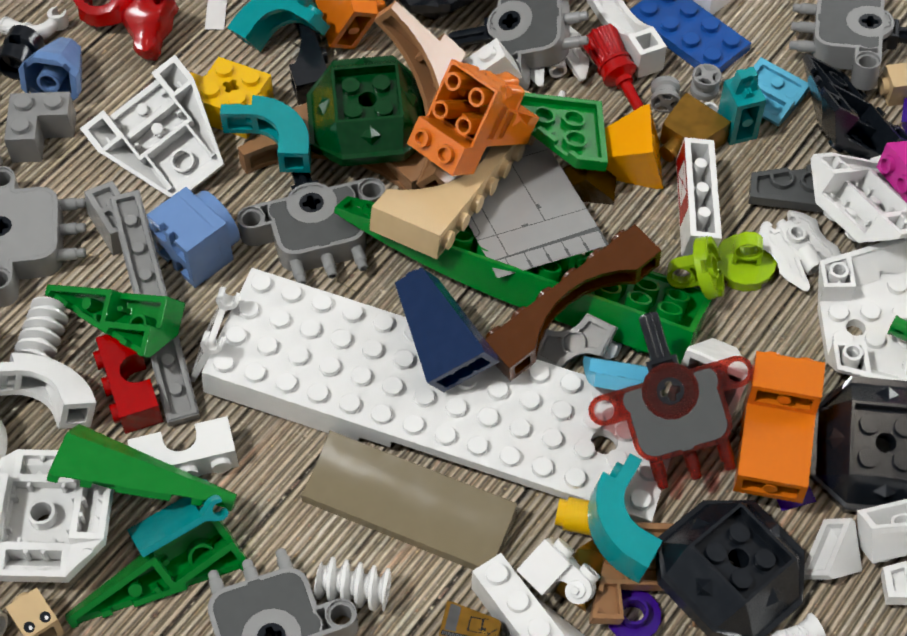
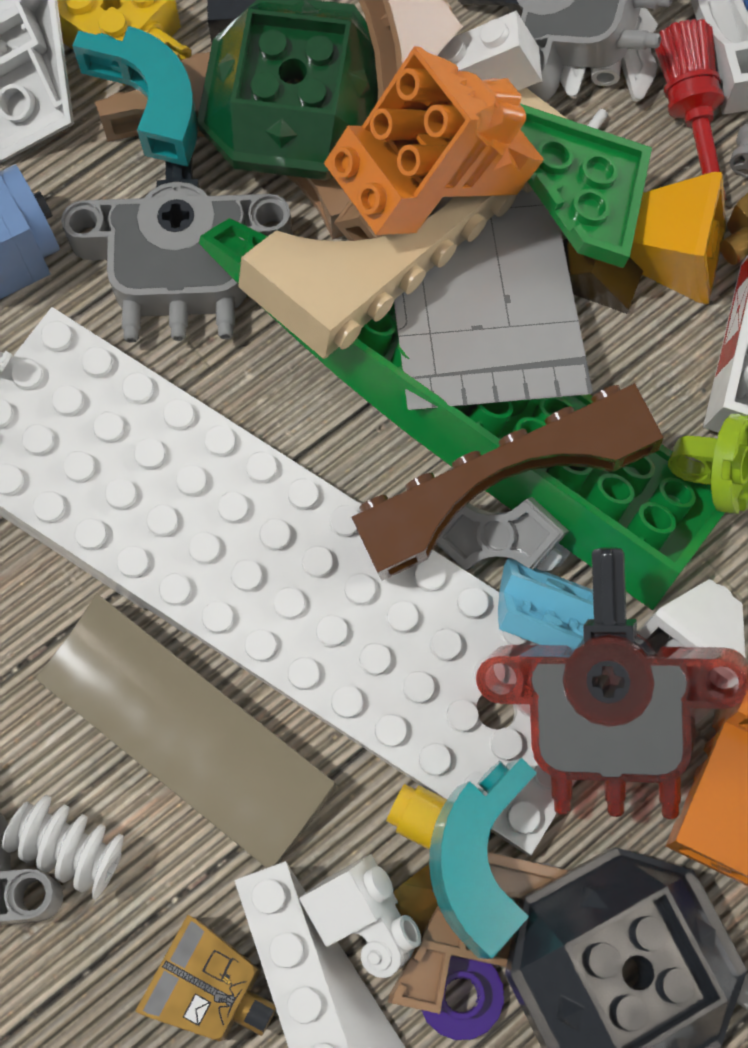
camera: 15 degrees right, 15 degrees up
dark blue slope [395,267,500,392] -> none

